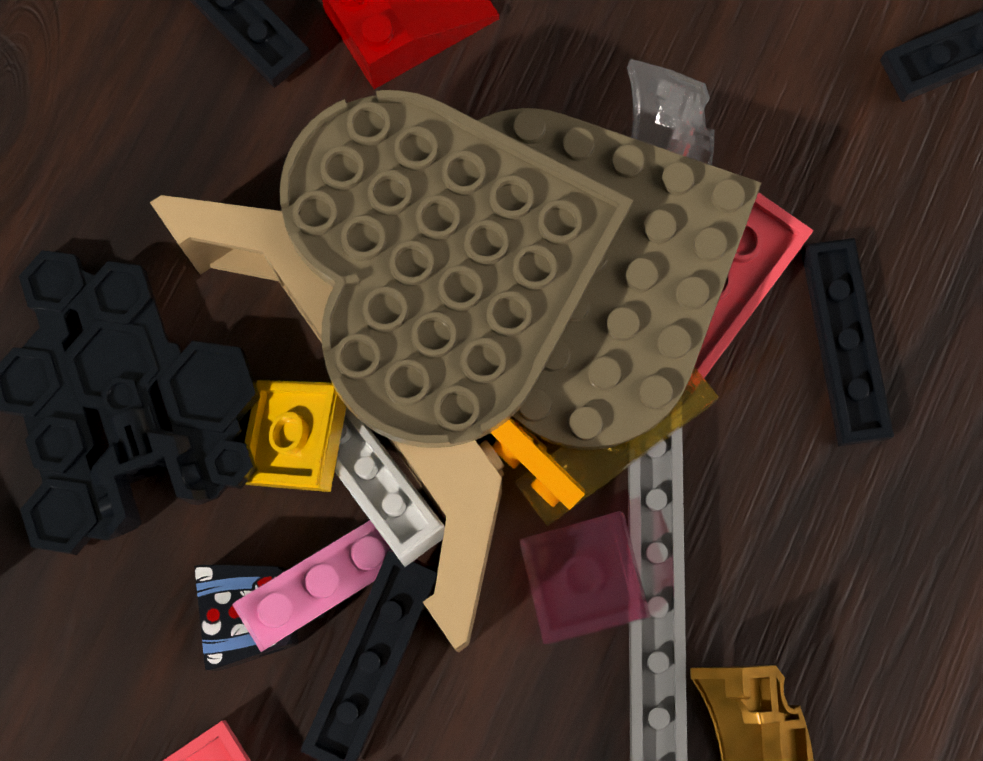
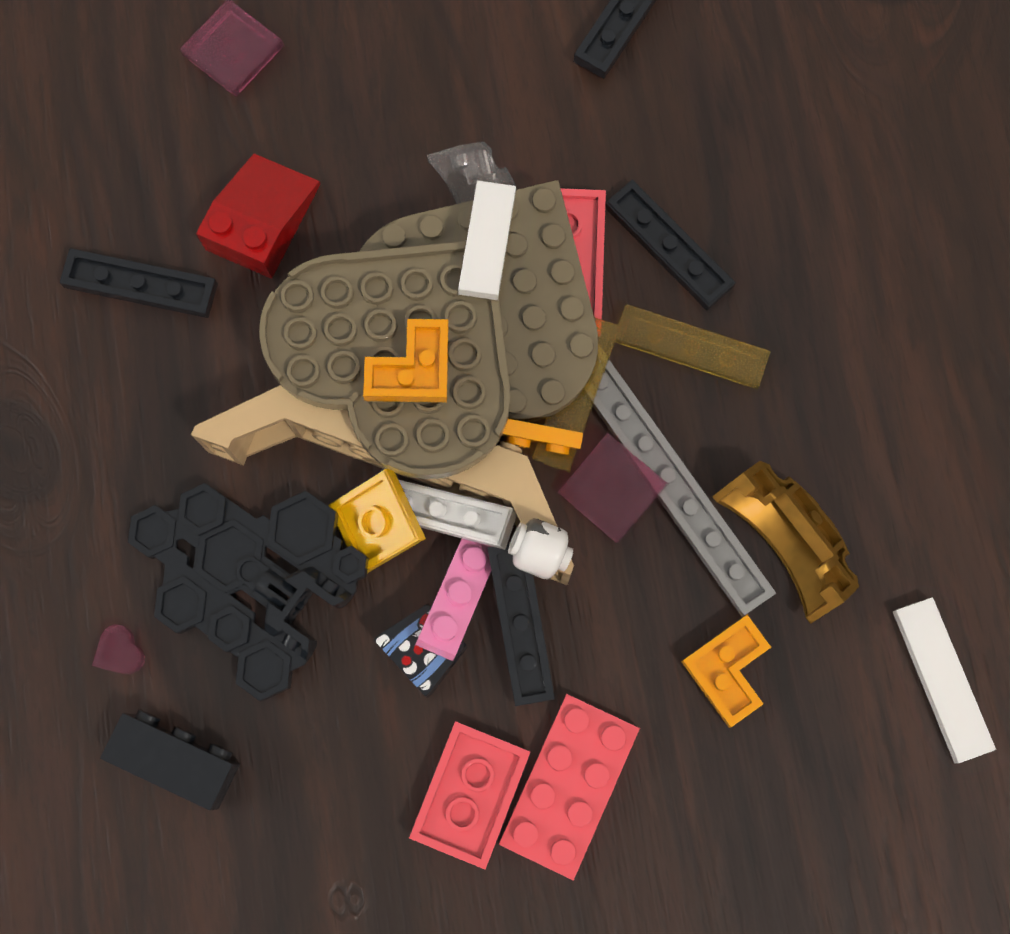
camera: 35 degrees left, 0 degrees up
none -> light orange plate [363,319,449,402]
none -> white tile [458,180,516,300]
none -> white head [508,518,573,580]
none -> clear yellow tile [613,304,771,389]

